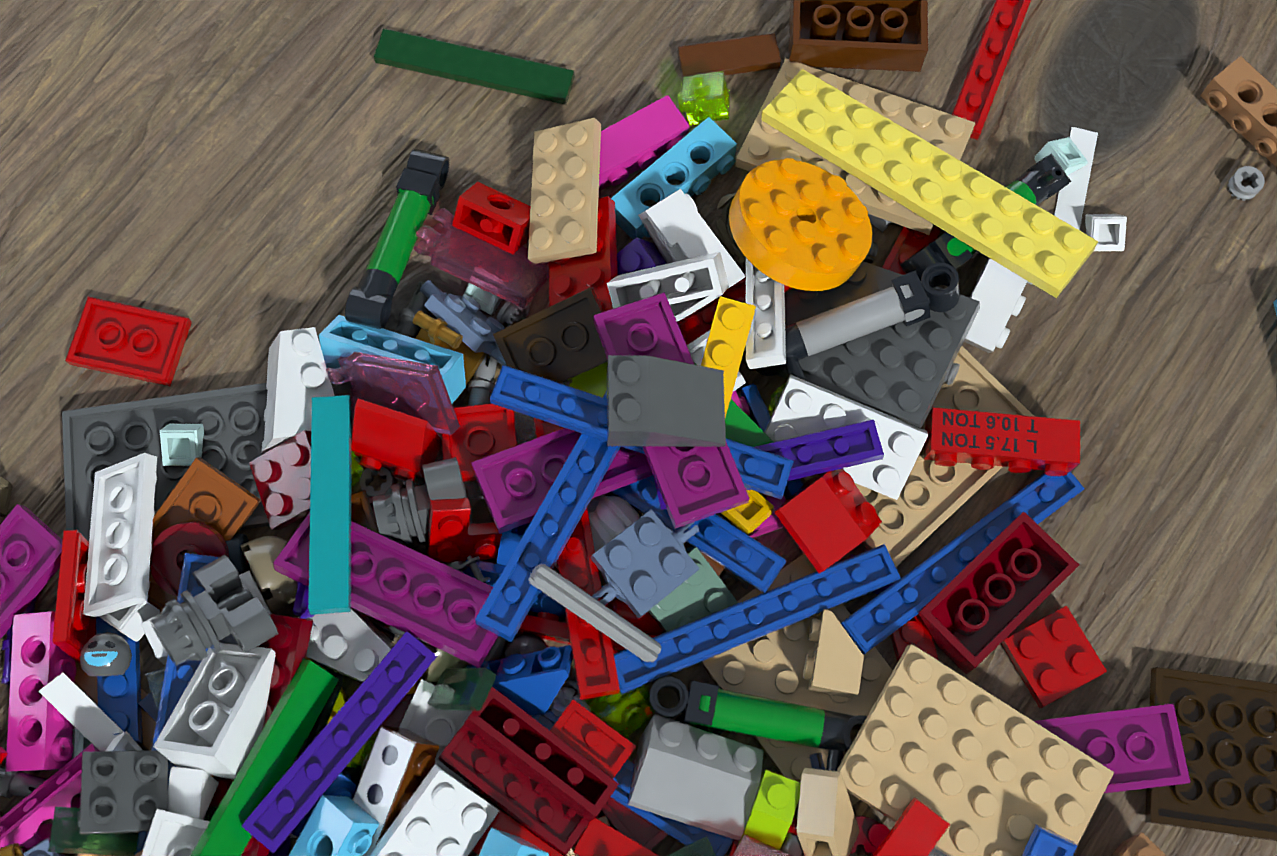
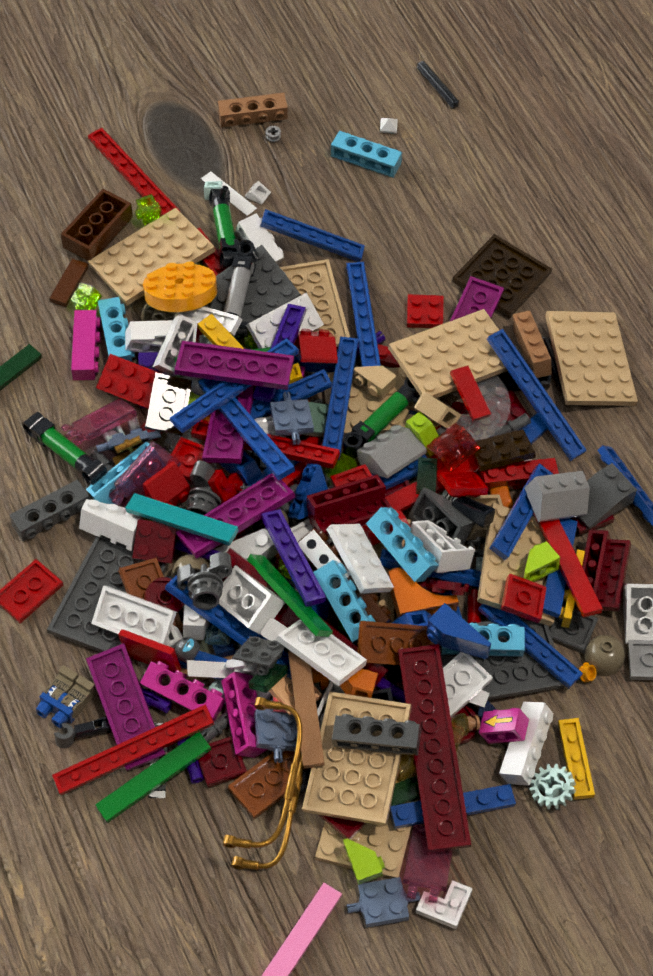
camera: 60 degrees left, 15 degrees down
light aqua slope [160,424,204,466] -> none
clear green tile [427,668,496,711] -> none
red brick [452,182,531,254] -> none
tan plate [528,118,601,264] -> none
light grey axle [529,564,662,662] -> none
dark grey slope [607,355,726,447] -> none
light yellow plate [761,69,1098,298] -> none
dark red slope [918,511,1079,674] -> none
red brick [924,407,1080,476] -> none
none -> dark grey brick [9,479,90,541]
none -> clear neon green brick [135,194,161,226]
none -> blue tile [260,209,365,262]

